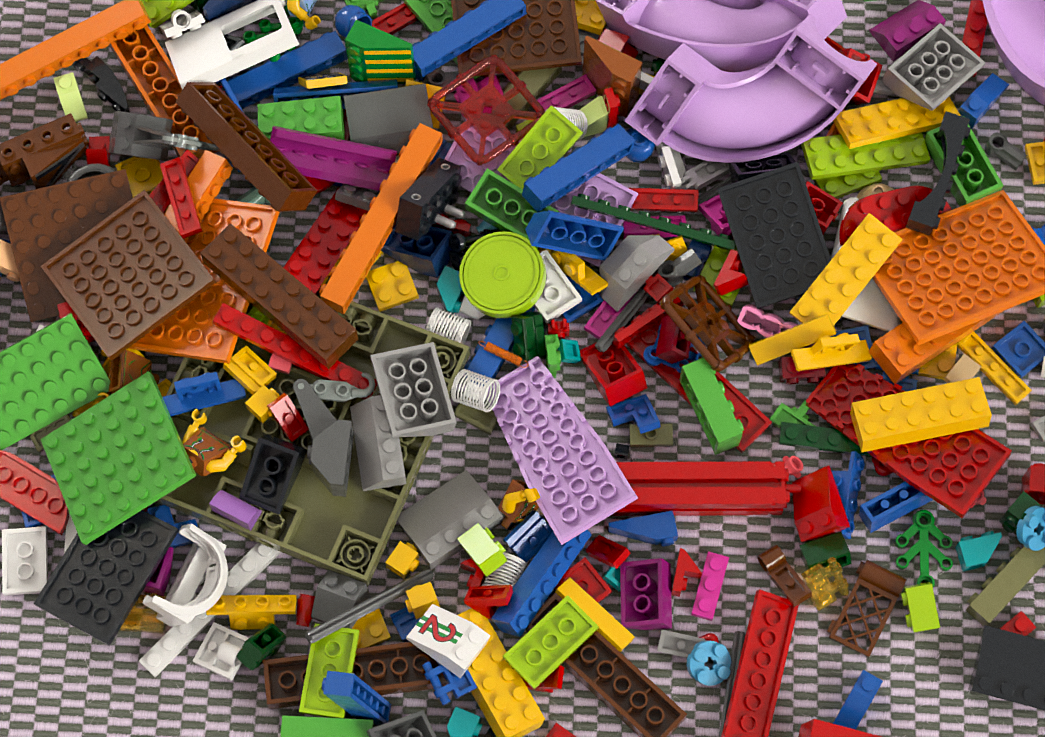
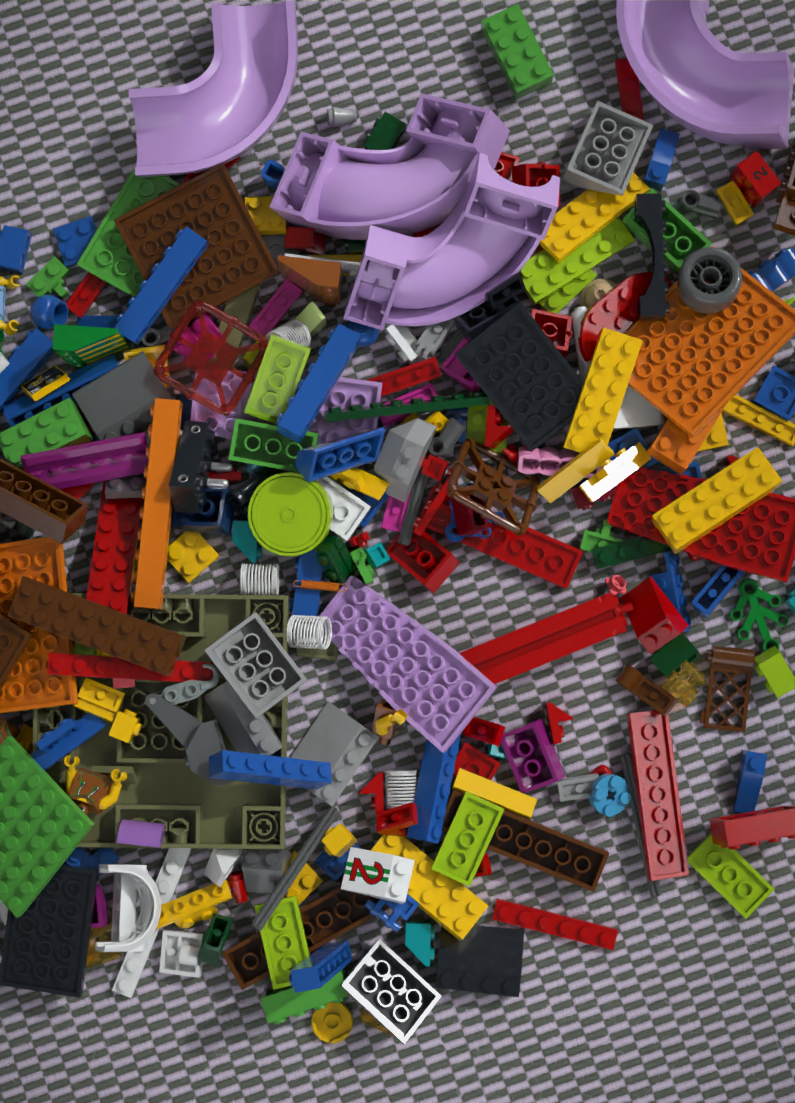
camera: 20 degrees left, 15 degrees up
black slope [239,434,307,514] -> none
red plate [267,393,309,442] -> none
yellow brick [385,541,420,579] -> none
brick [457,523,507,577] -> none
blue plate [503,510,553,563] -> none
red plate [603,88,620,128] -> none
blue plate [606,394,661,434] -> none
blue slope [608,511,678,546] -> none
black piece [614,443,630,460] -> none
olive plate [629,424,673,447] -> none
bright green brick [679,358,744,455] -> none
dark pink plate [691,551,729,621] -> none
magenta slope [869,0,946,61] -> none
tan slope [944,354,981,383] -> none
none -> white slope [204,848,244,887]
none -> blue brick [209,750,332,789]
none -> black slope [484,272,526,310]
none -> red animal [502,444,518,463]
none -> dark grey wheel [677,247,742,314]

